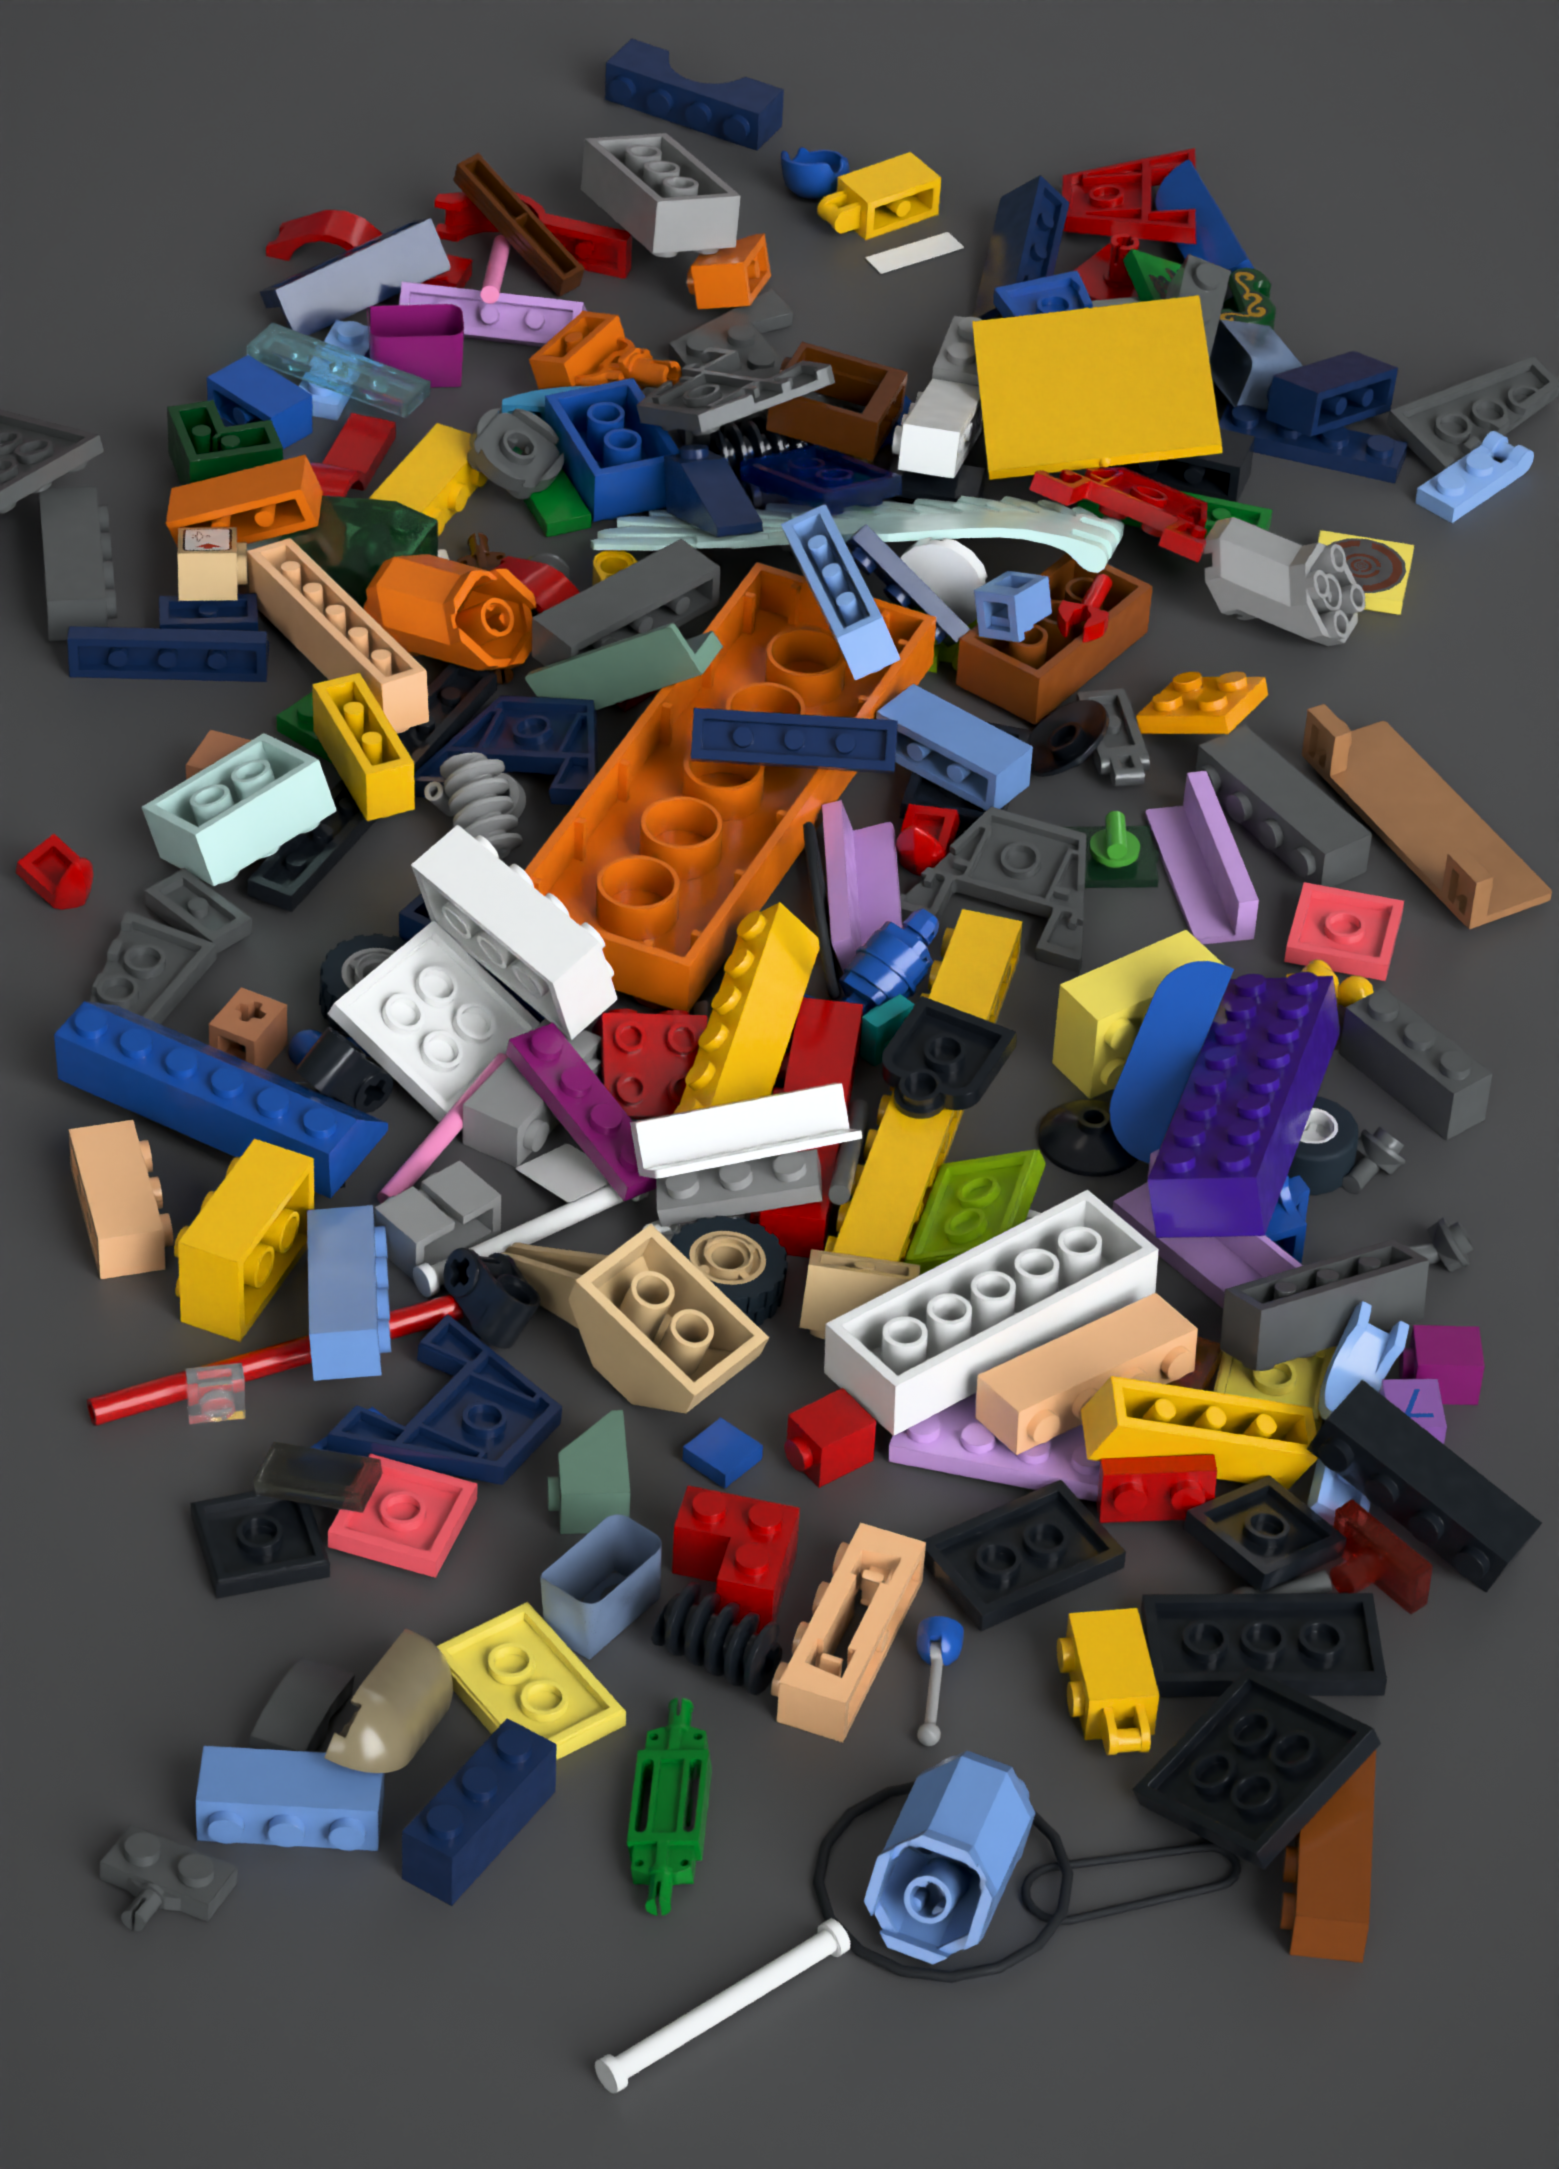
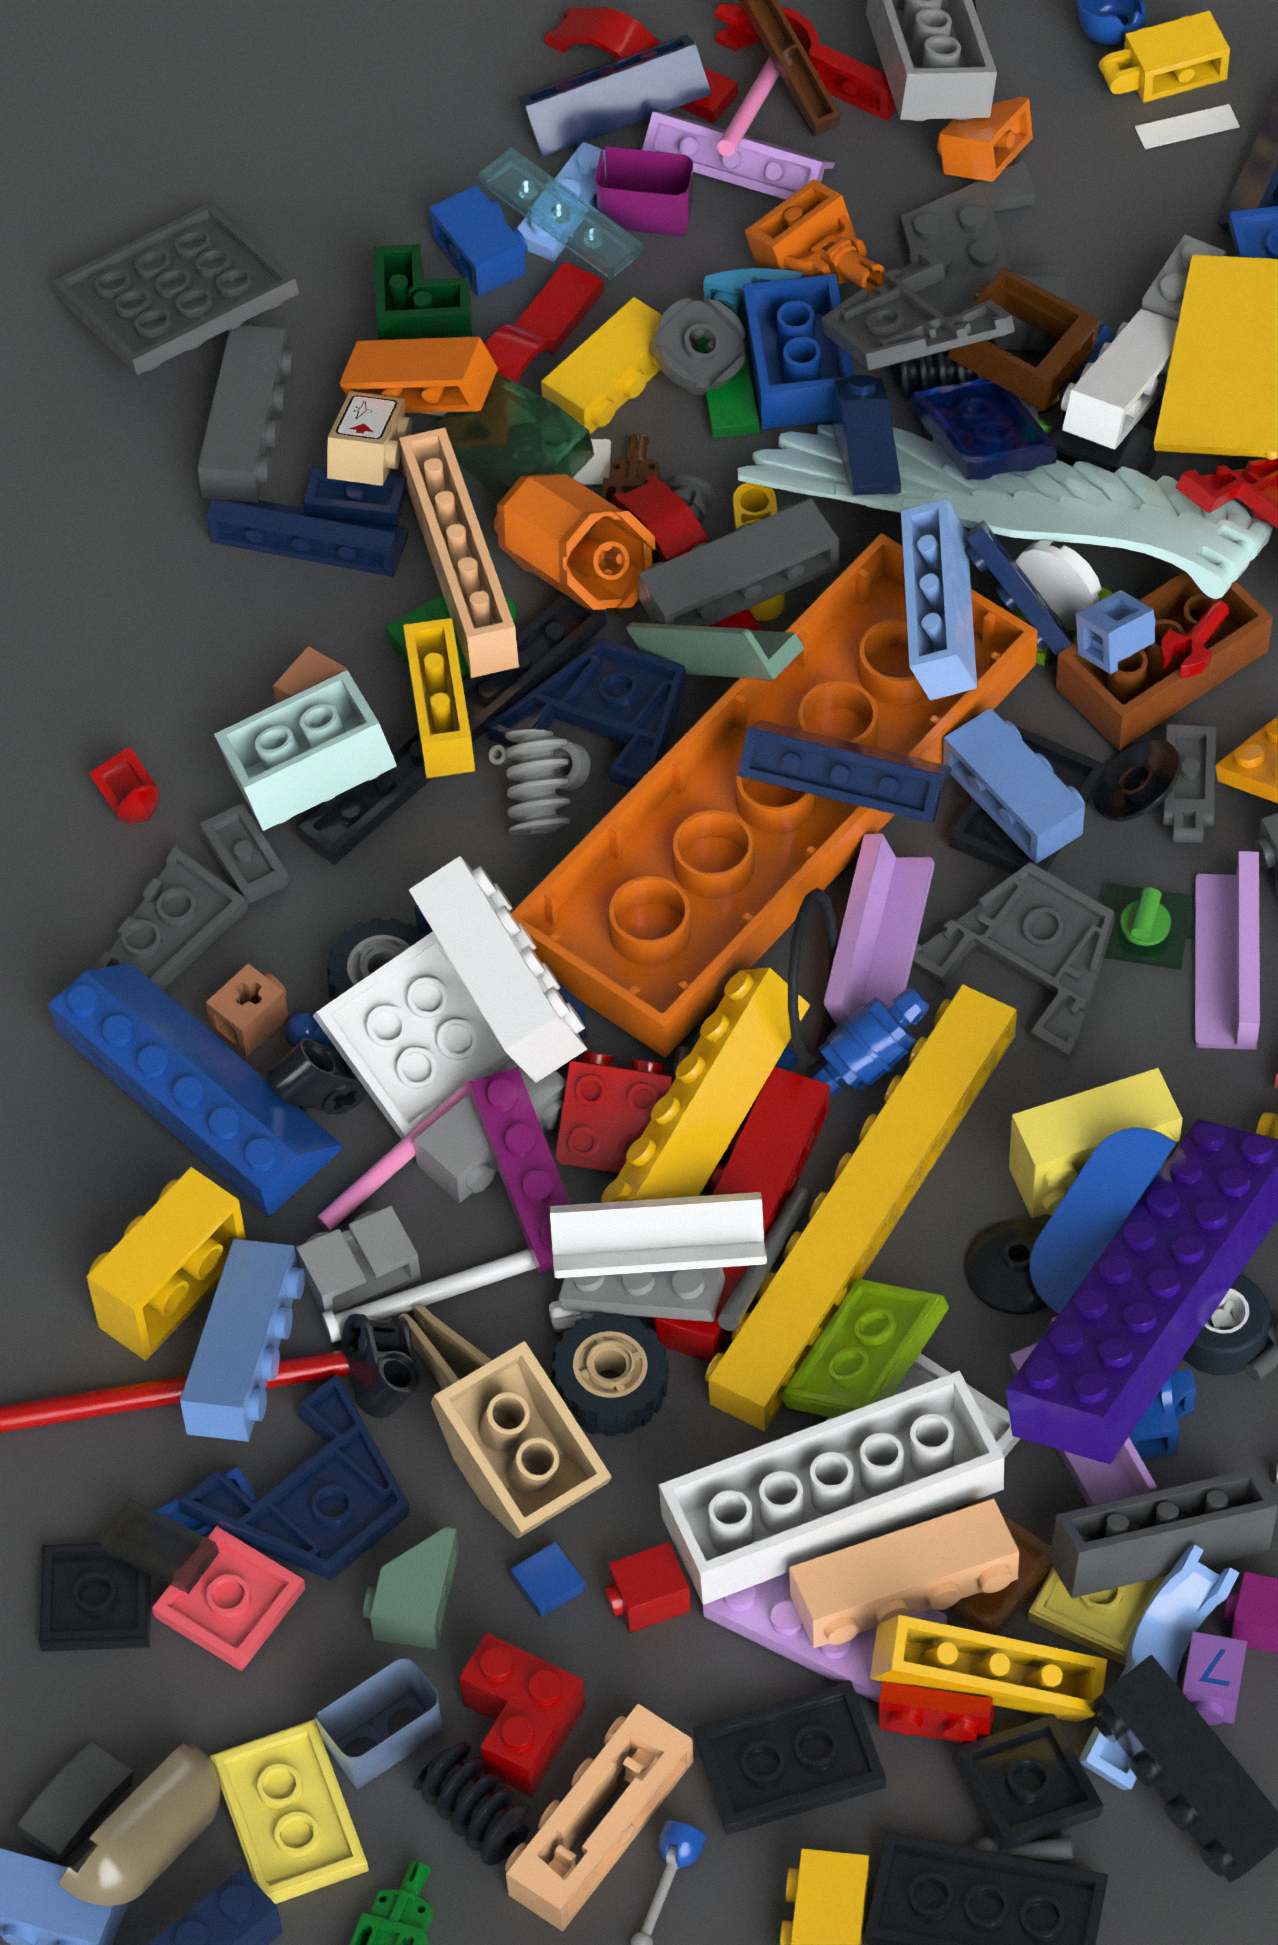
camera: 20 degrees right, 15 degrees up
light nougat brick [69,1120,174,1280] -> none
clear plate [185,1363,246,1424] -> none
white sticker [516,1144,609,1202] -> none
tan brick [799,1249,921,1339] -> none
teal plate [860,994,915,1066] -> none
black plate [882,996,1017,1119] -> none
red plate [896,804,960,876] -> none
clear red tile [1330,1499,1433,1615] -> none

